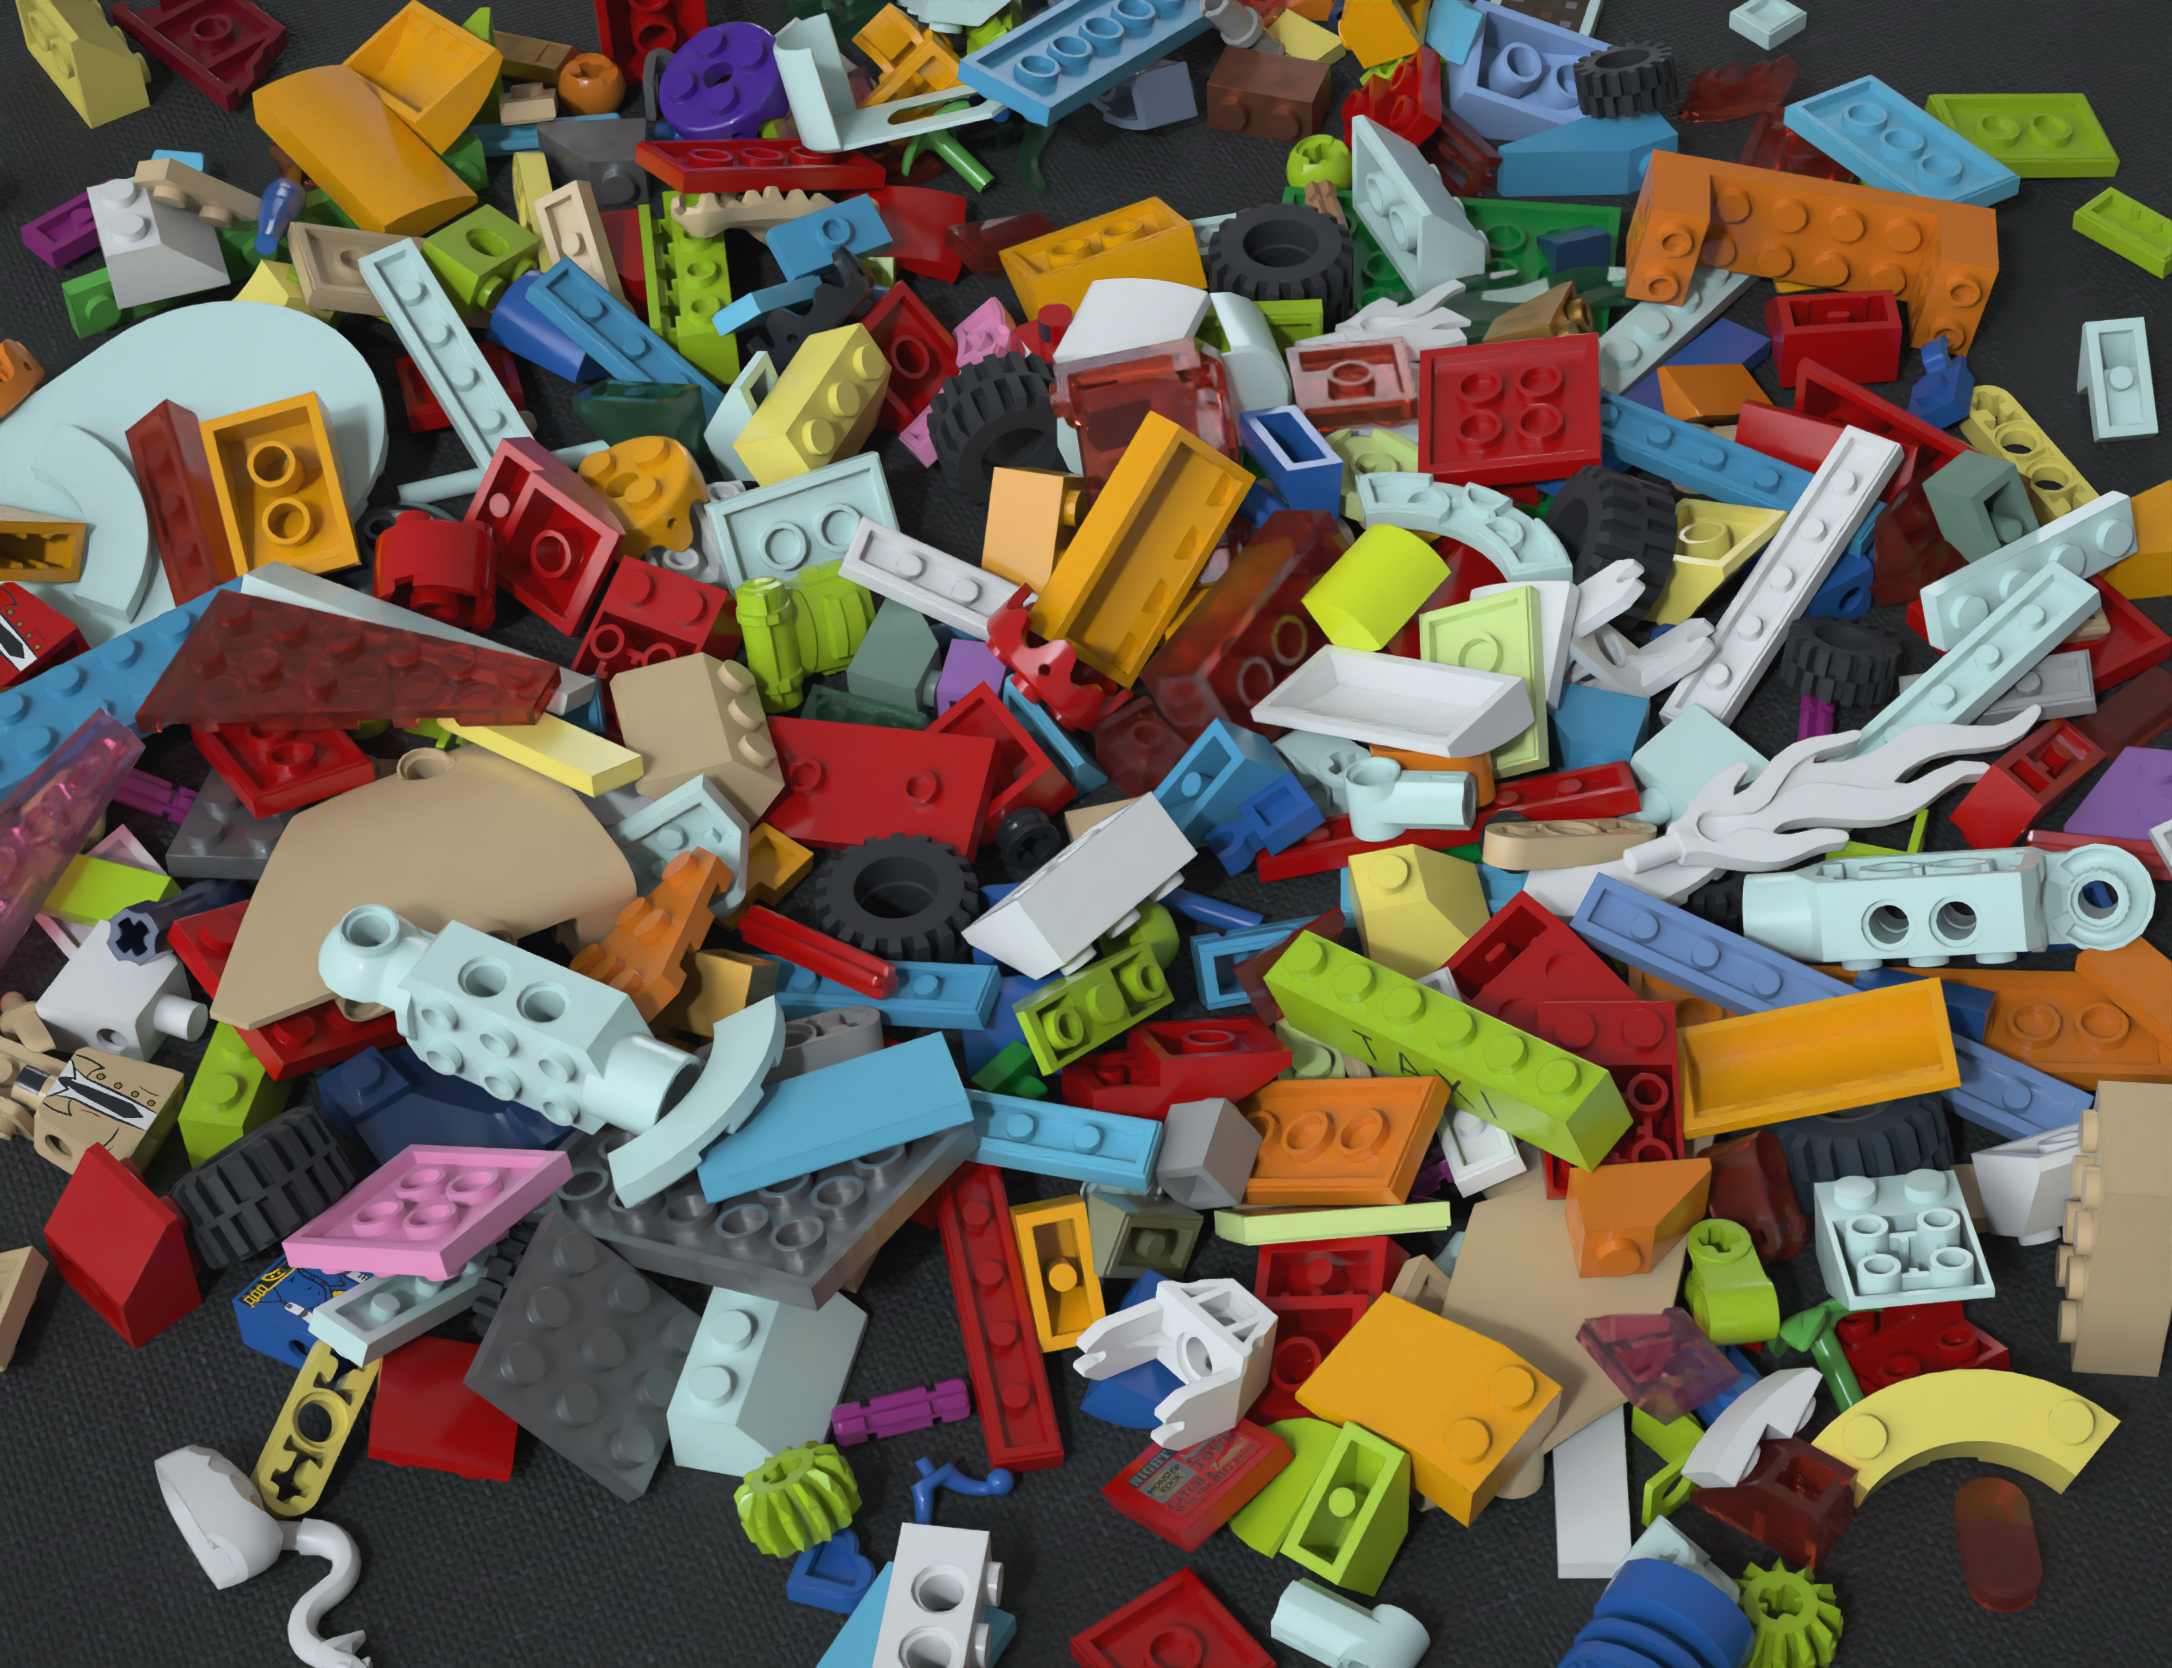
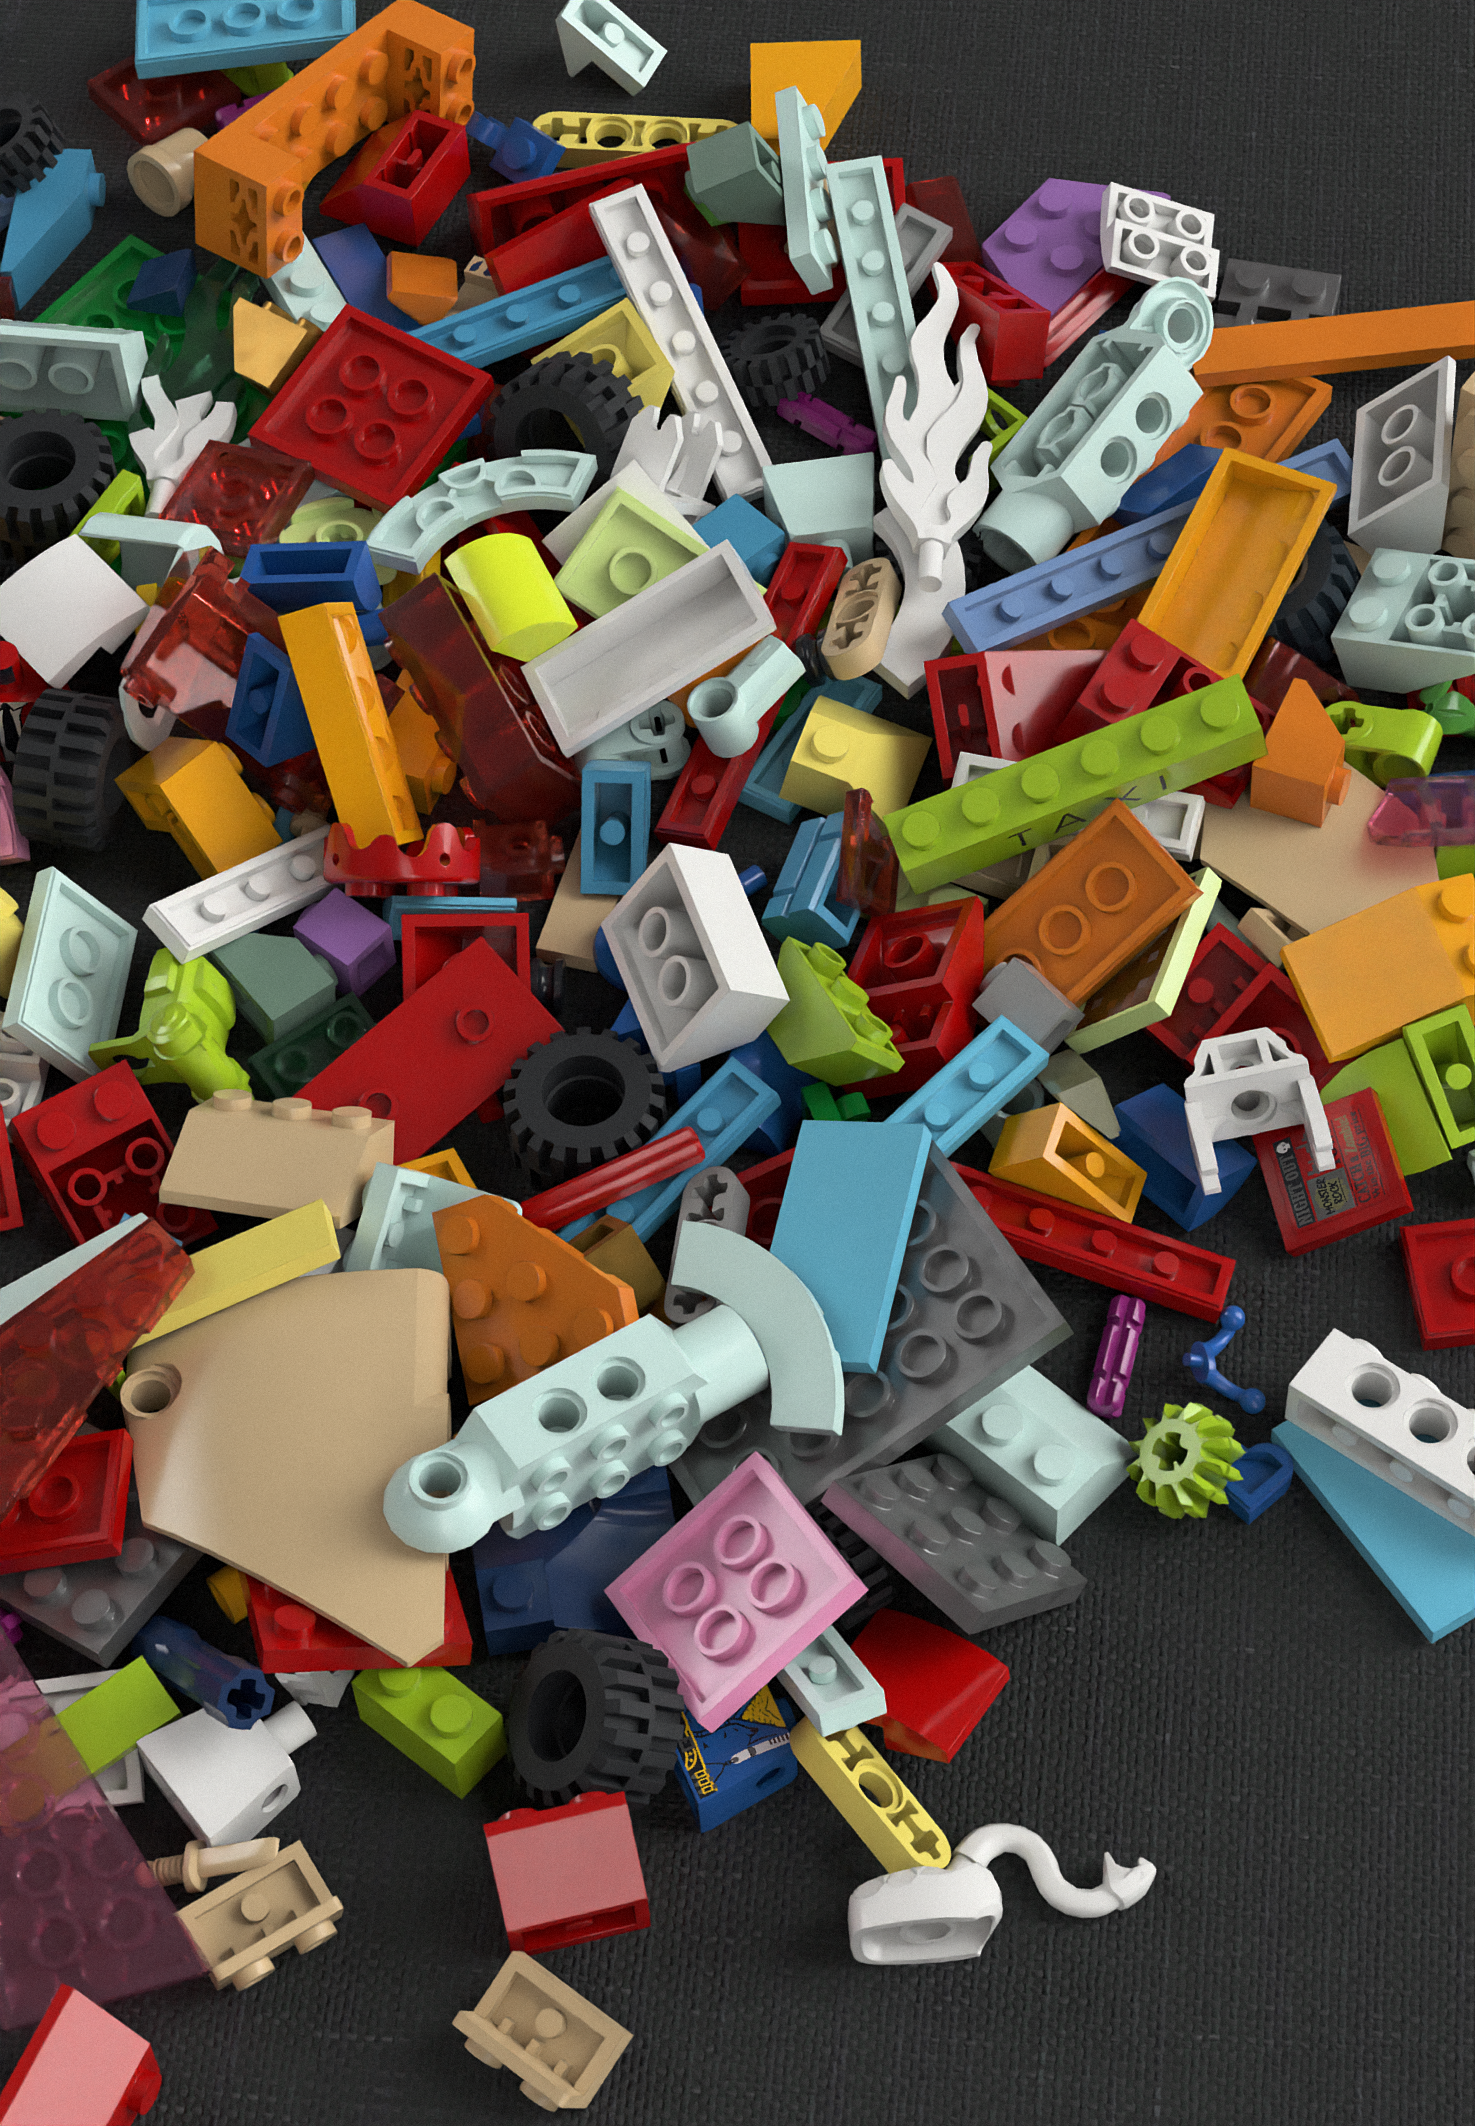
camera: 60 degrees left, 10 degrees up
tan torso [11,1047,184,1175] -> none
blue plate [1204,771,1326,876] -> none
clear red slope [1677,53,1802,122] -> none

